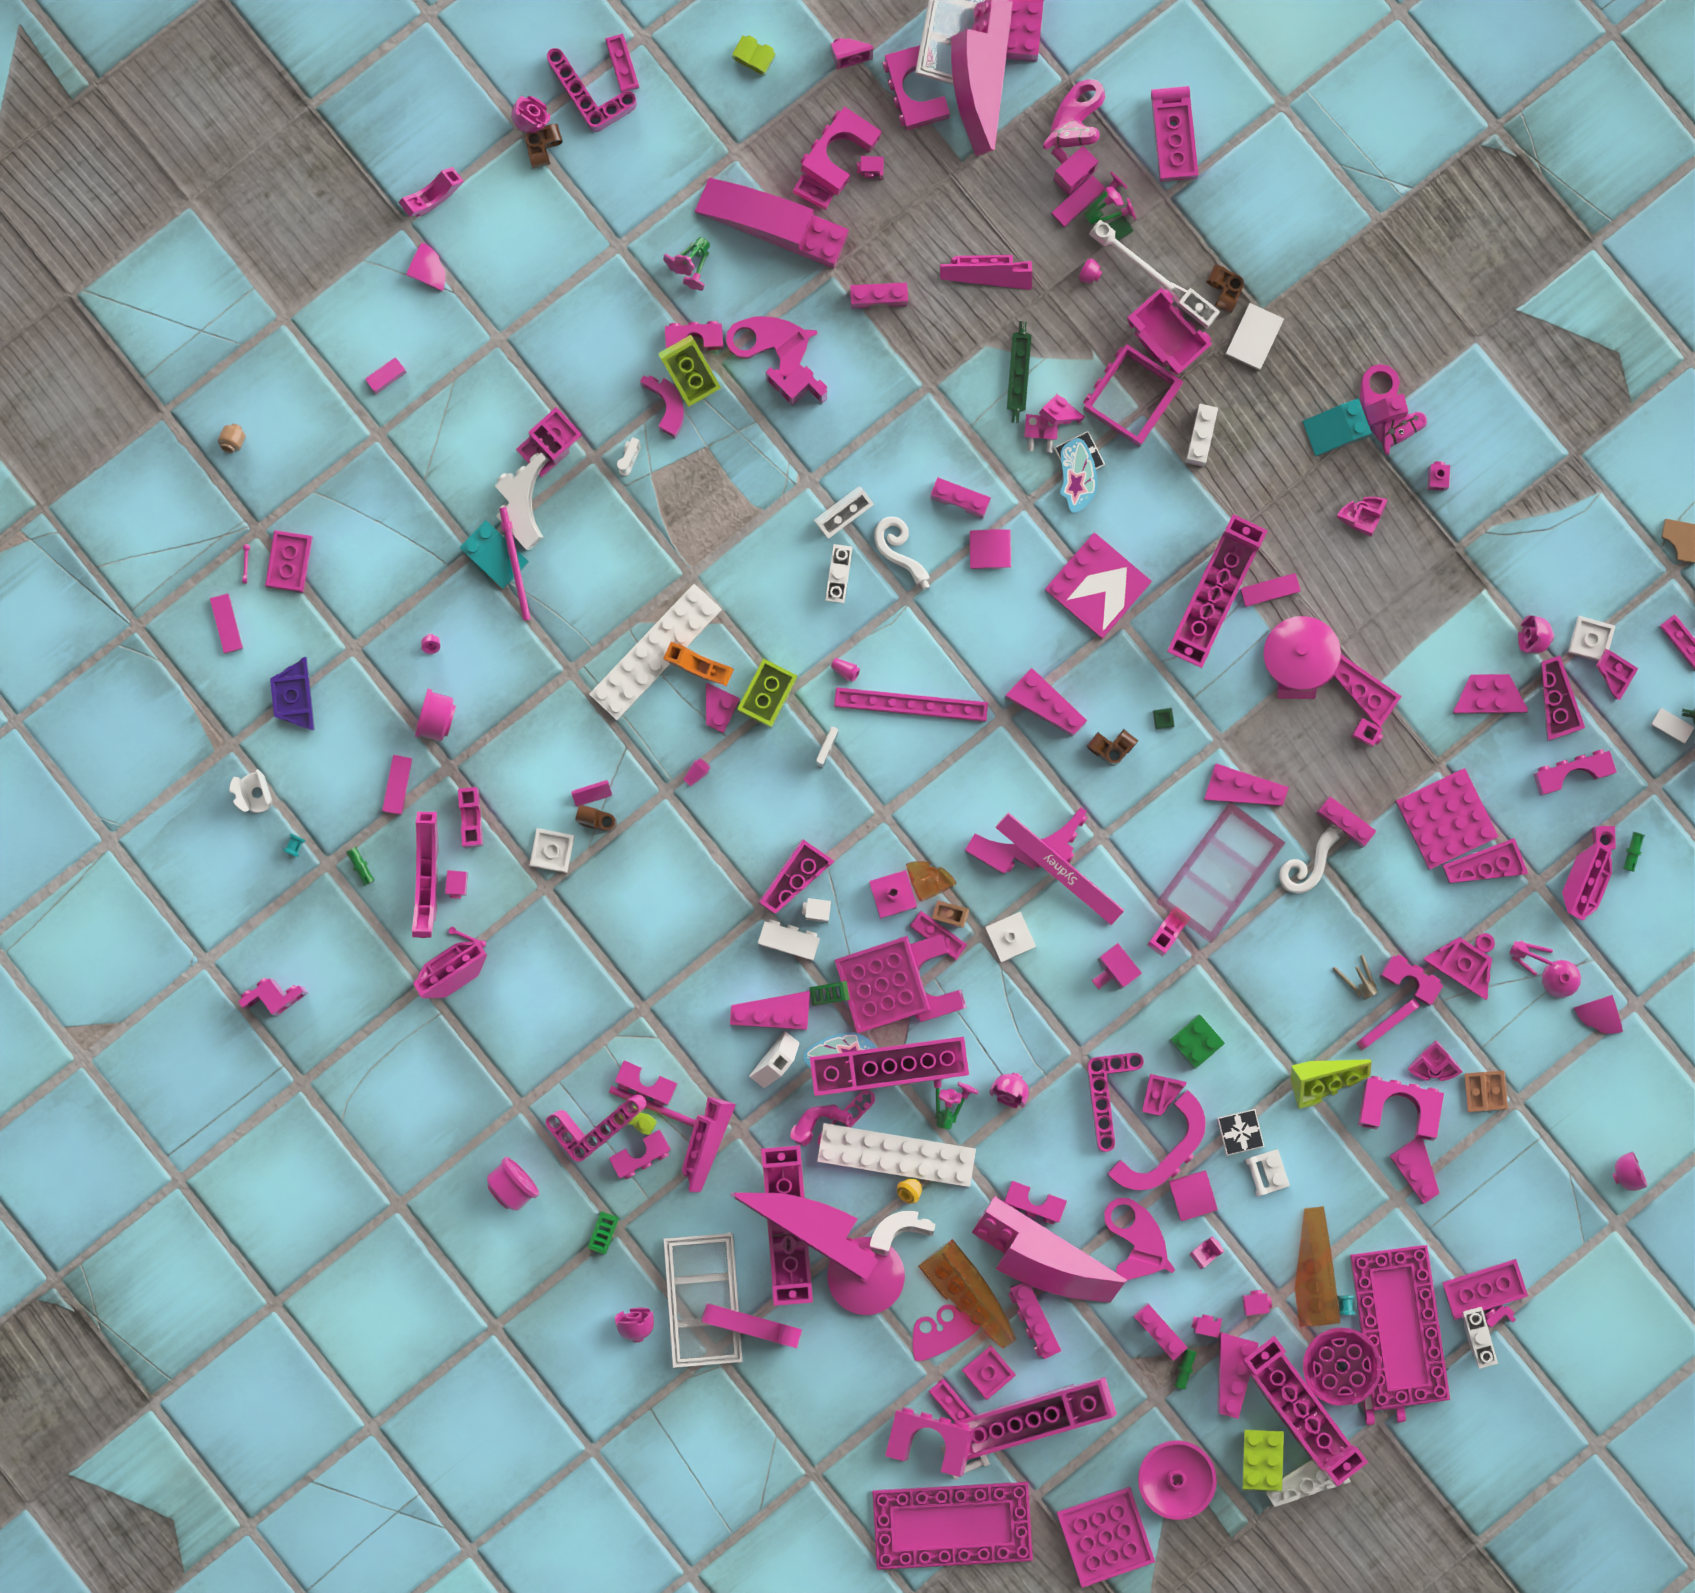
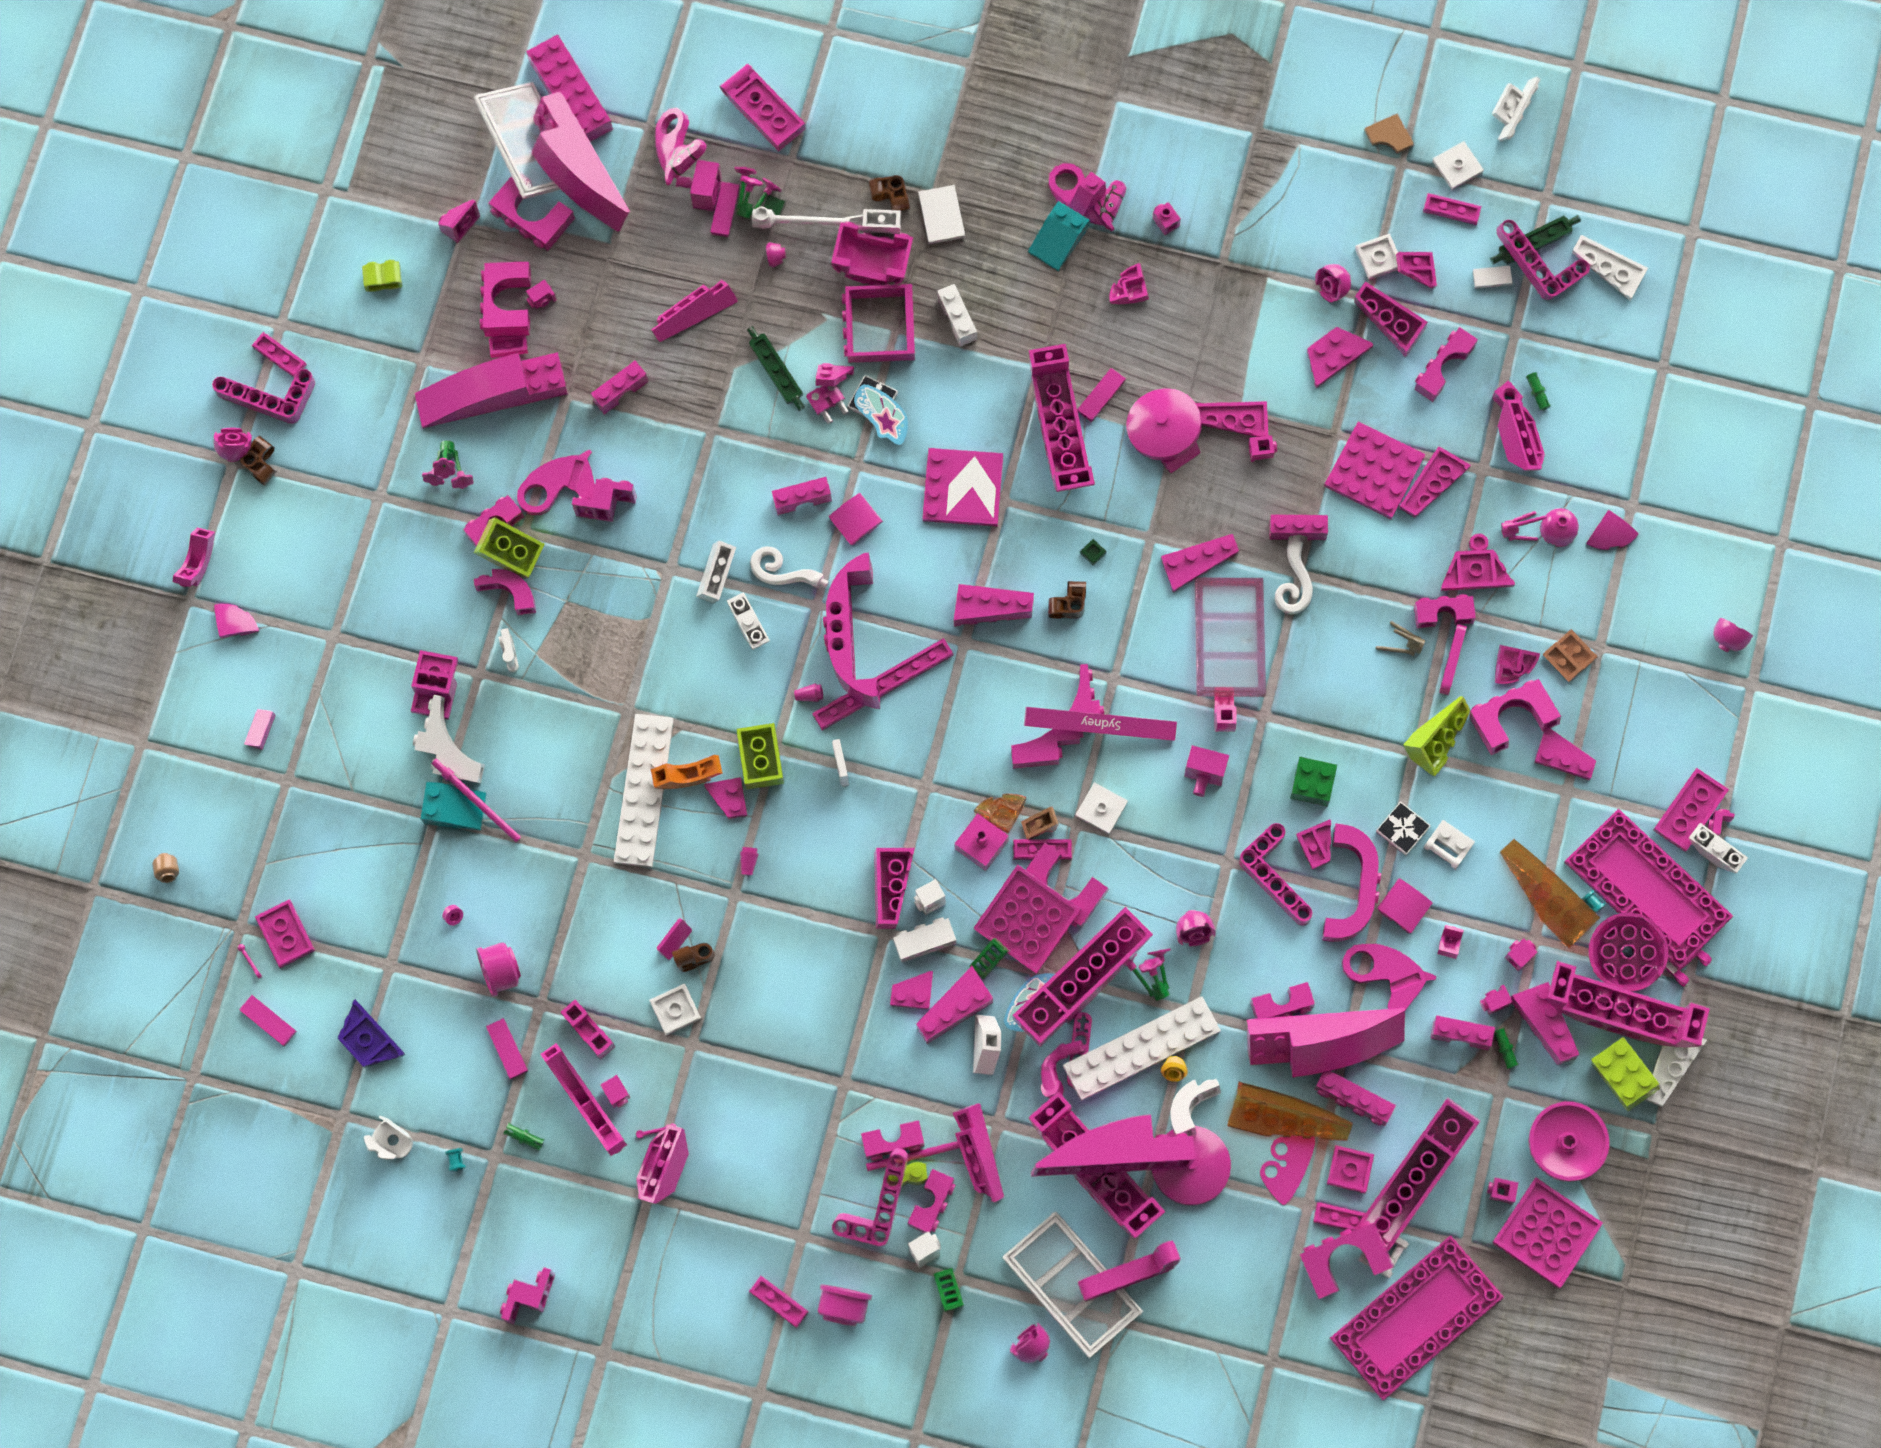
camera: 30 degrees left, 10 degrees down
none -> dark pink tile [749,1276,809,1328]
none -> dark pink slope [823,552,881,709]
none -> dark pink wing [890,971,933,1009]
none -> white brick [908,1231,941,1268]
none -> dark pink brick [1487,1177,1519,1205]

